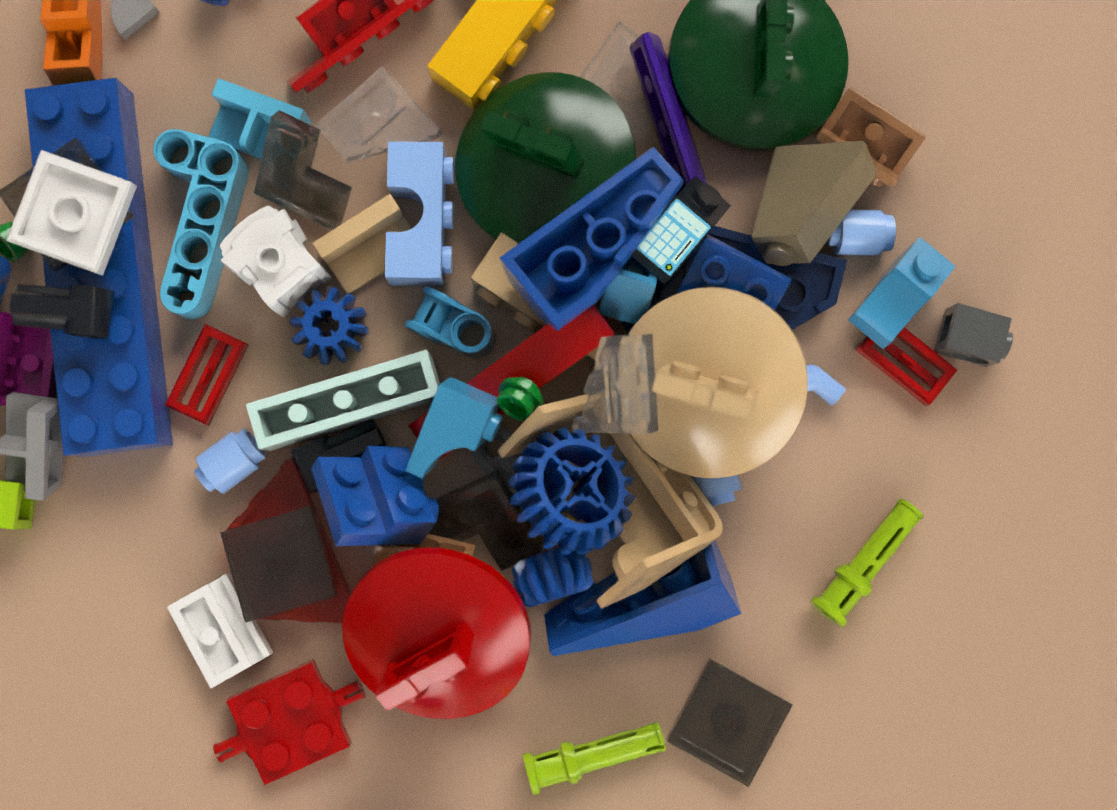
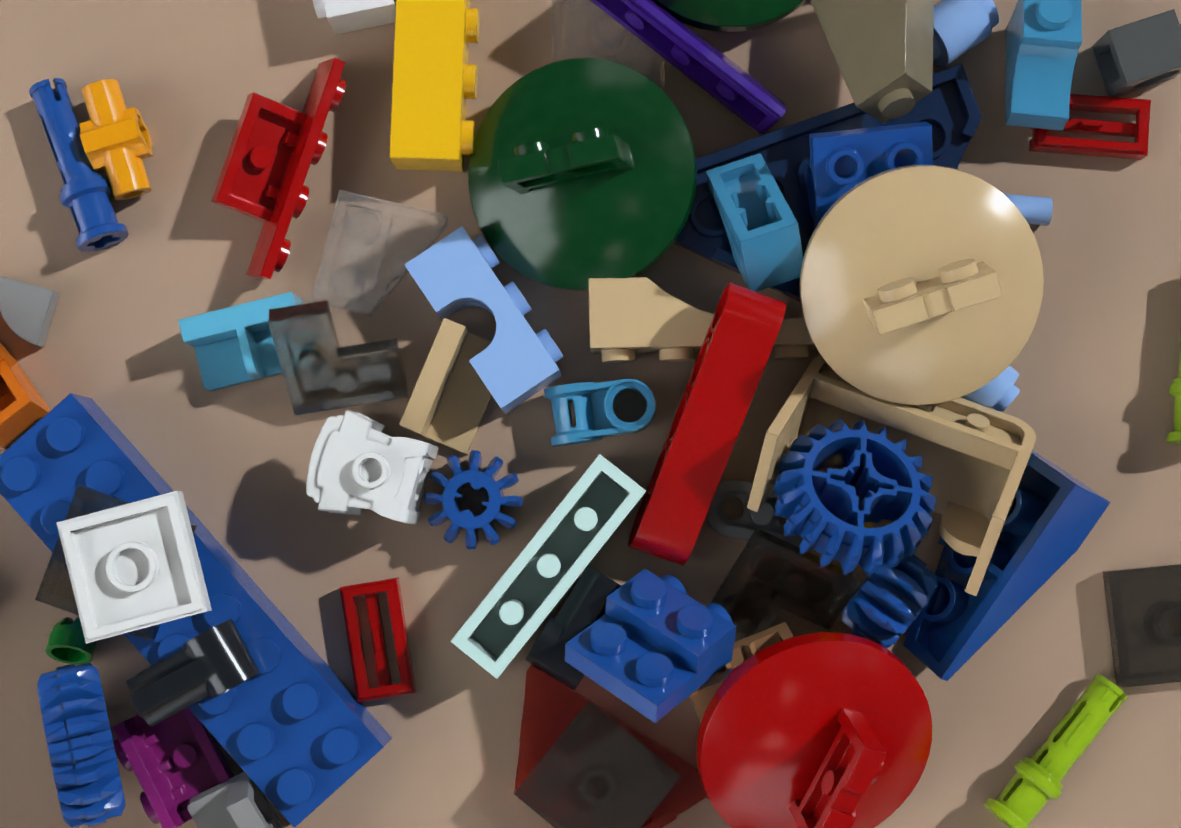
camera: 35 degrees left, 0 degrees up
medium azure beam [153,129,249,320] -> none
light blue brick [194,428,266,494] -> none
dark azure arch [405,377,503,478] -> none
green plate [497,377,544,421] -> none
blue wedge [500,147,683,331] -> none
clear wing [572,334,659,434] -> none
slope [631,176,731,284] -> none

